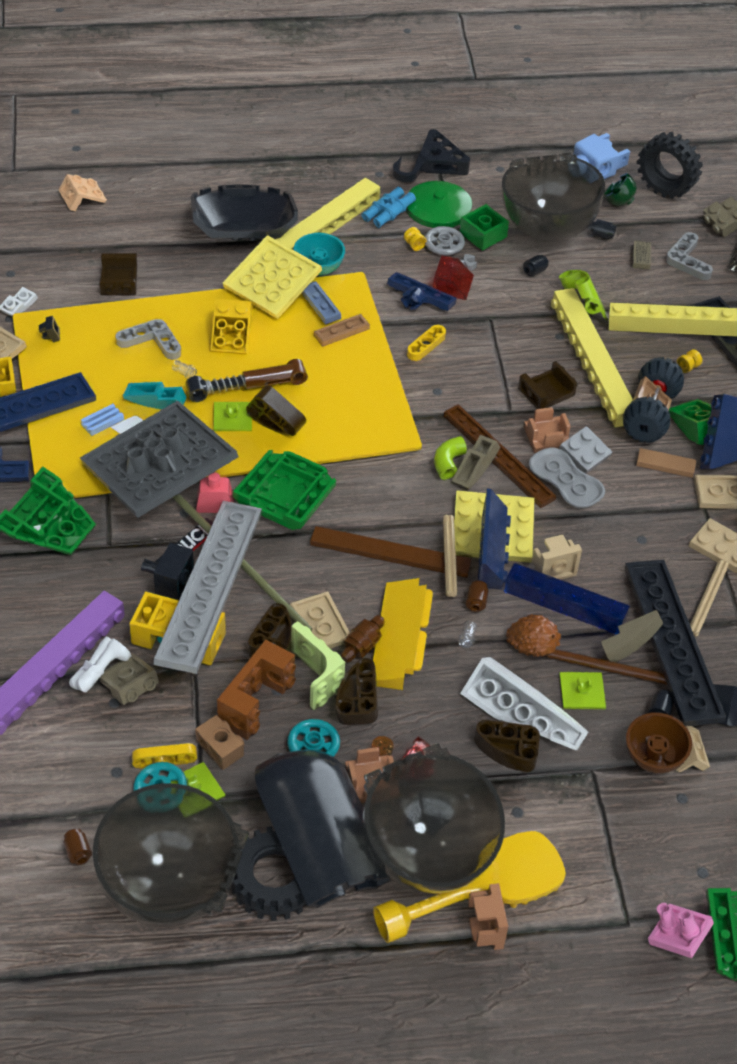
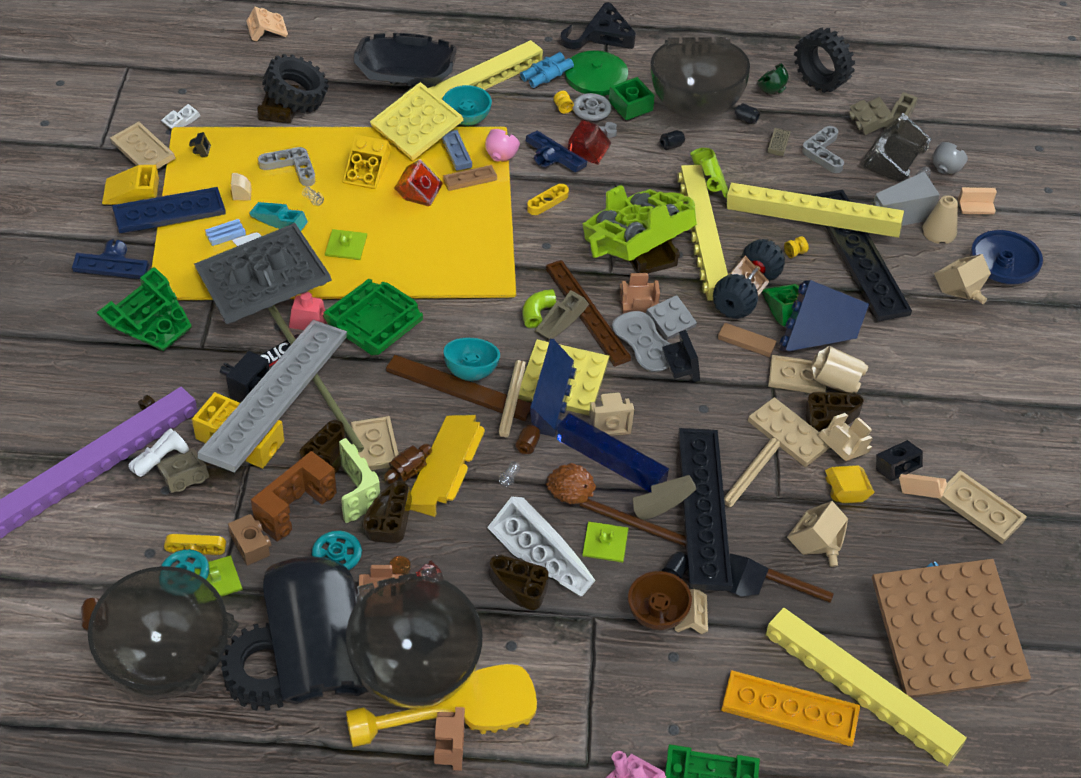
camera: 10 degrees right, 0 degrees up
piece [185,359,308,402] -> none
dark brown beam [246,385,306,436] -> none
light blue piece [569,133,630,183] -> none
none -> dark brown bush [138,395,155,411]
none -> tan brick [231,173,252,200]
none -> black tyre [262,54,329,113]
none -> clear red slope [394,159,443,206]
none -> teal piece [443,338,500,381]
none -> bright pink cylinder [485,129,520,161]
none -> lime piece [582,185,697,261]
none -> black bracket [662,330,700,383]

